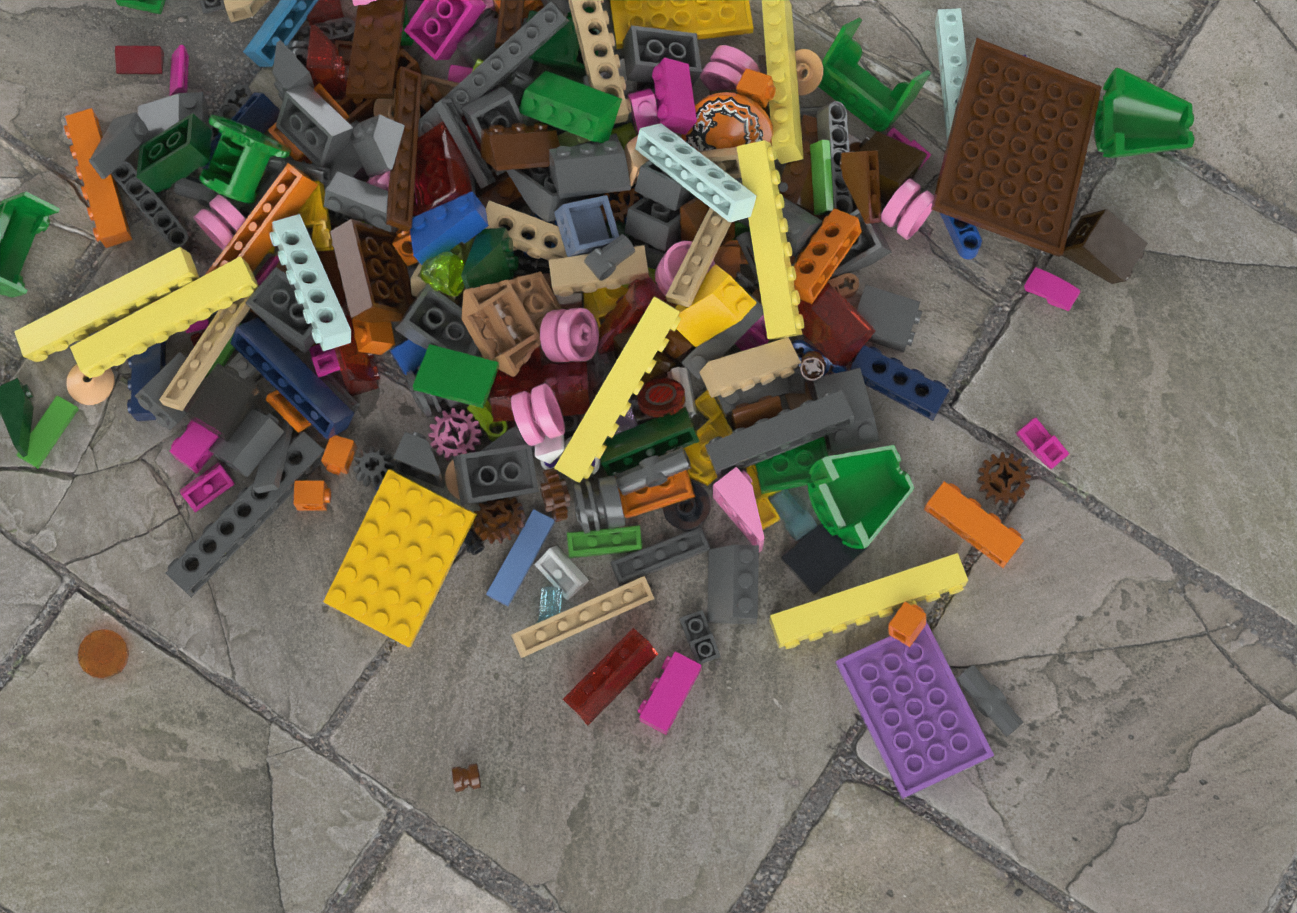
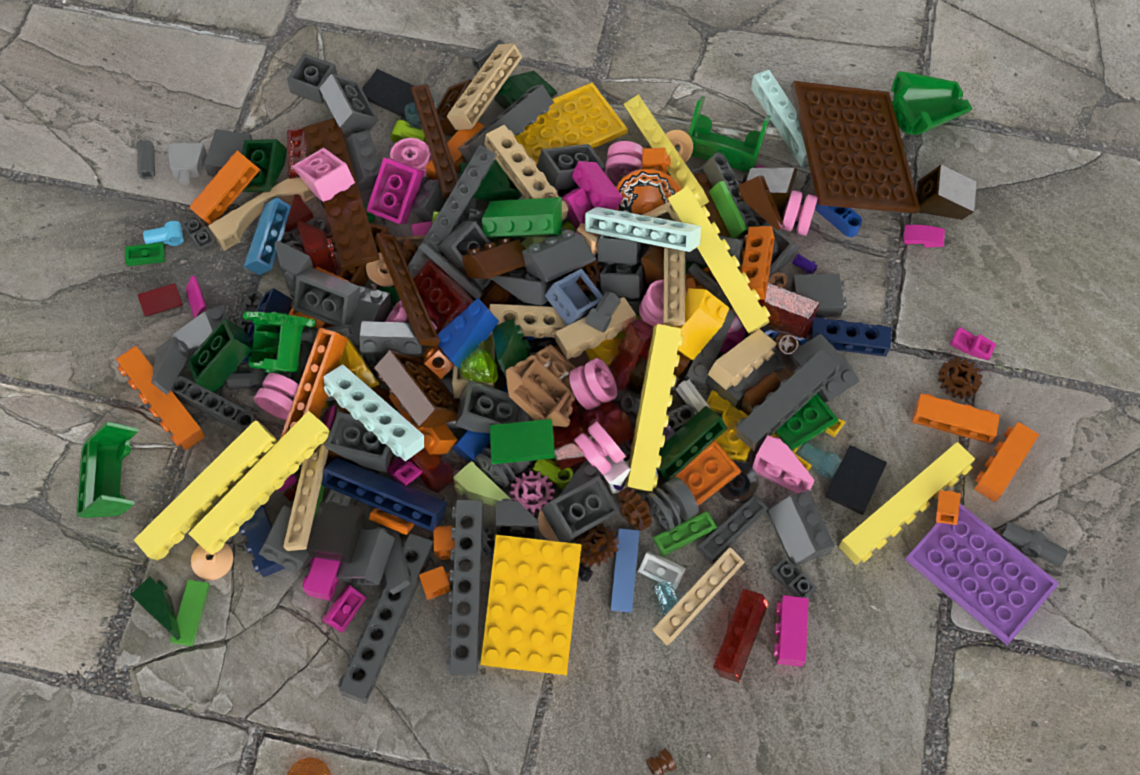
camera: 25 degrees left, 10 degrees down
dark grey slope [353,114,405,177] -> none
dark grey piece [615,447,691,496] -> none
tile [637,378,686,417] -> none
green cone [807,445,915,549] -> none
none -> dark grey brick [446,500,484,676]
none -> yellowish green slope [453,461,511,507]
none -> dark purple pin [792,254,818,274]
none -> orange brick [974,422,1040,503]

